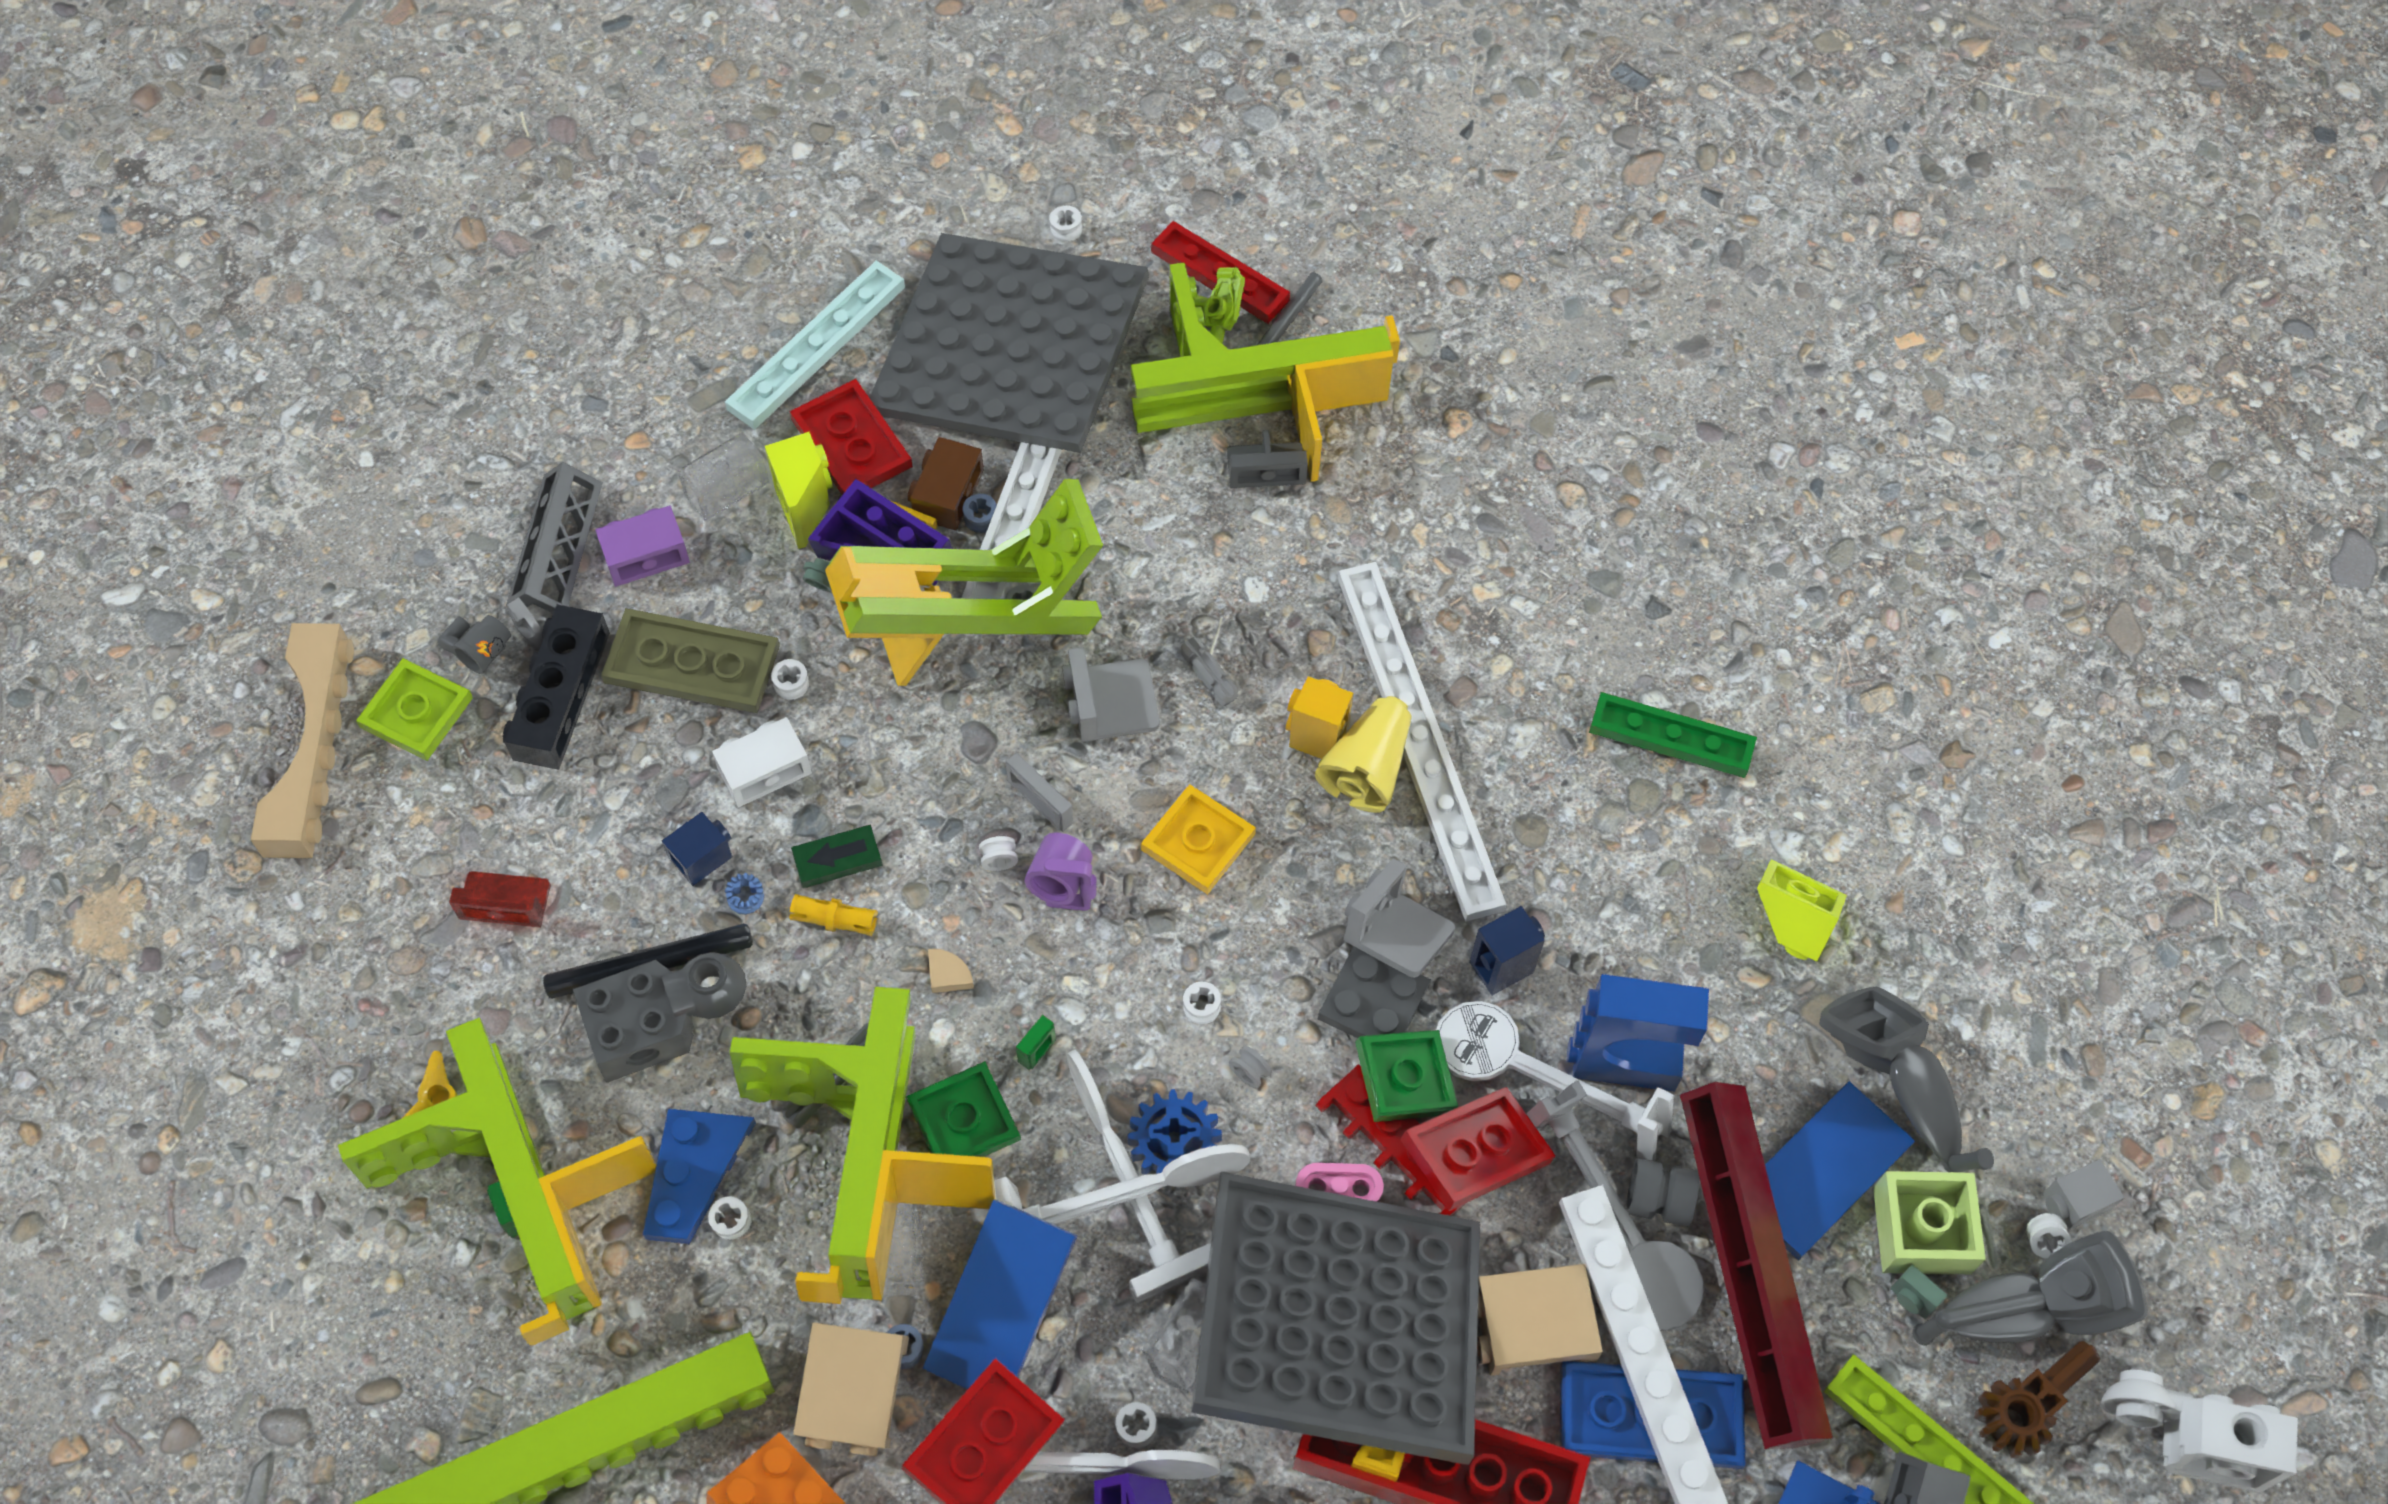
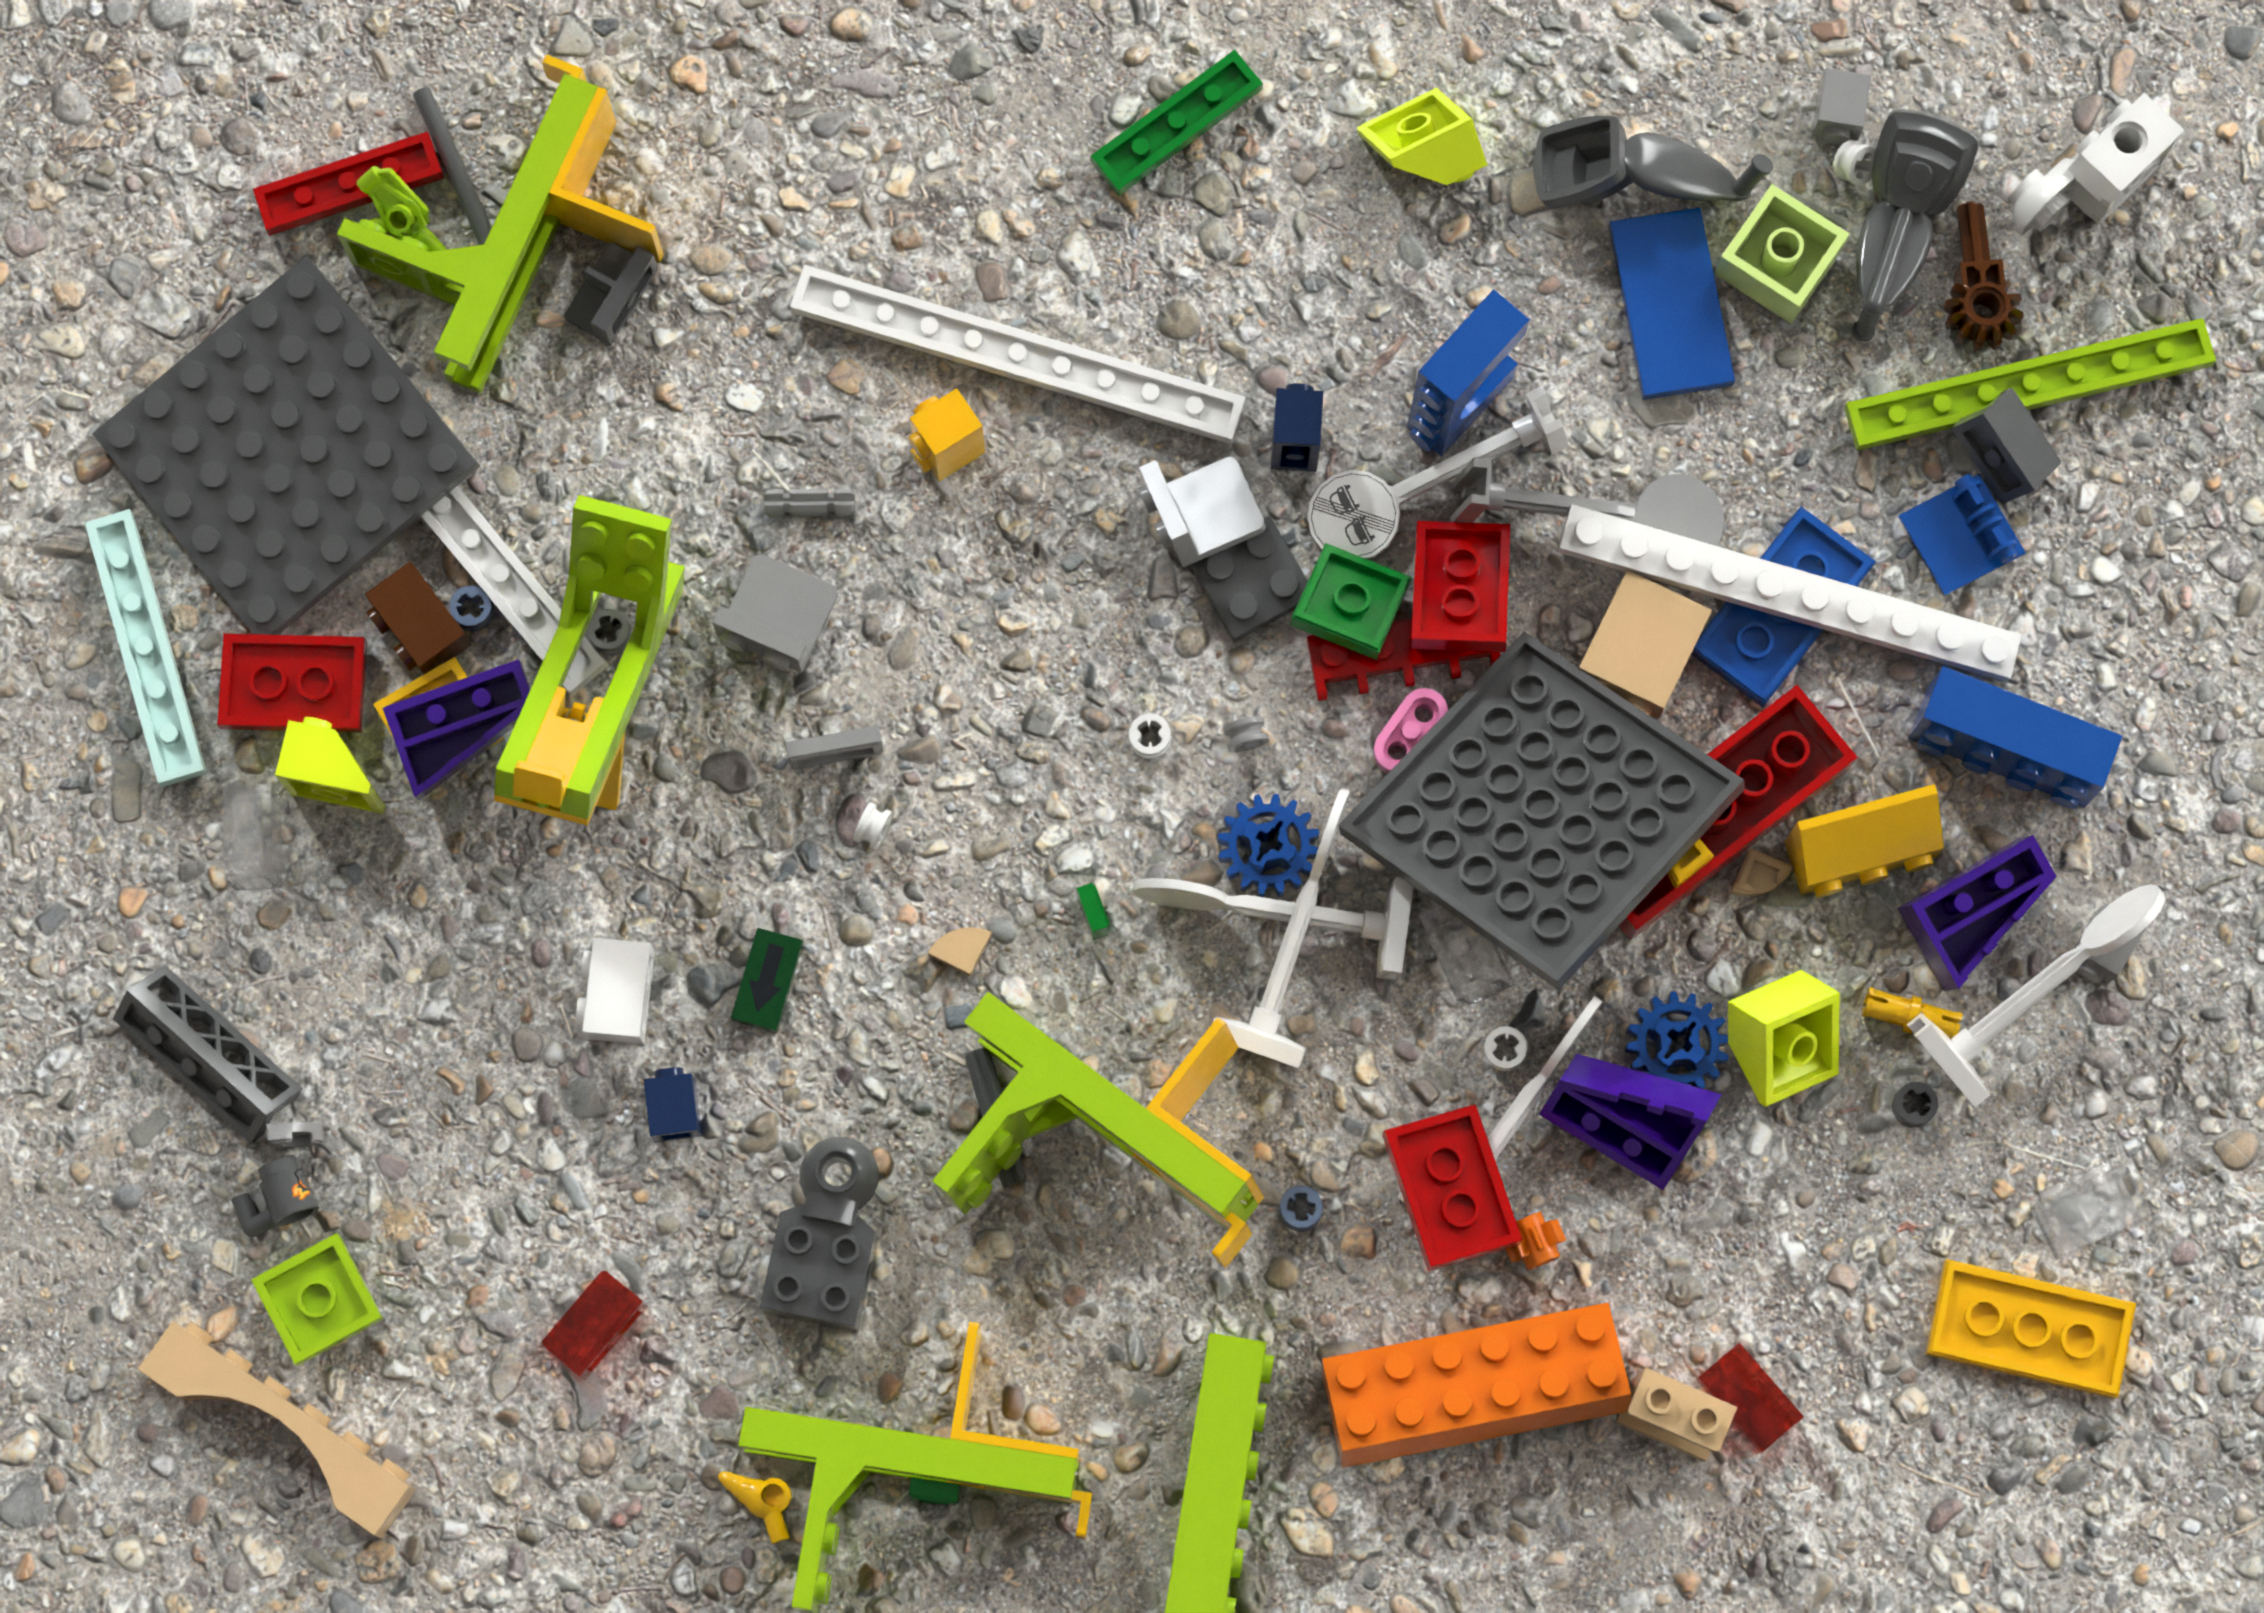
camera: 55 degrees left, 15 degrees up
black brick [503,604,610,770] -> none
black axle [543,923,753,999] -> none
medium lavender brick [595,505,690,587] -> none
olive plate [601,608,780,714] -> none
blue wing [643,1109,756,1244] -> none
white bush [708,1196,752,1240] -> none
medium blue bush [725,873,764,914] -> none
white bush [771,659,809,700] -> none
yellow pin [789,894,878,936] -> none
tan panel [793,1322,909,1456] -> none
sand green plate [802,558,832,592] -> none
green plate [906,1061,1021,1157] -> none
blue tile [922,1199,1078,1390] -> none
medium lavender piece [1024,832,1097,911] -> none
white bush [1049,206,1083,242] -> none
yellow plate [1141,784,1256,895] -> none
light yellow cone [1315,696,1412,813] -> none
dark grey wheel [1626,1158,1700,1227] -> none
dark red brick [1680,1082,1833,1450] -> none
sand green plate [1890,1264,1948,1319] -> none

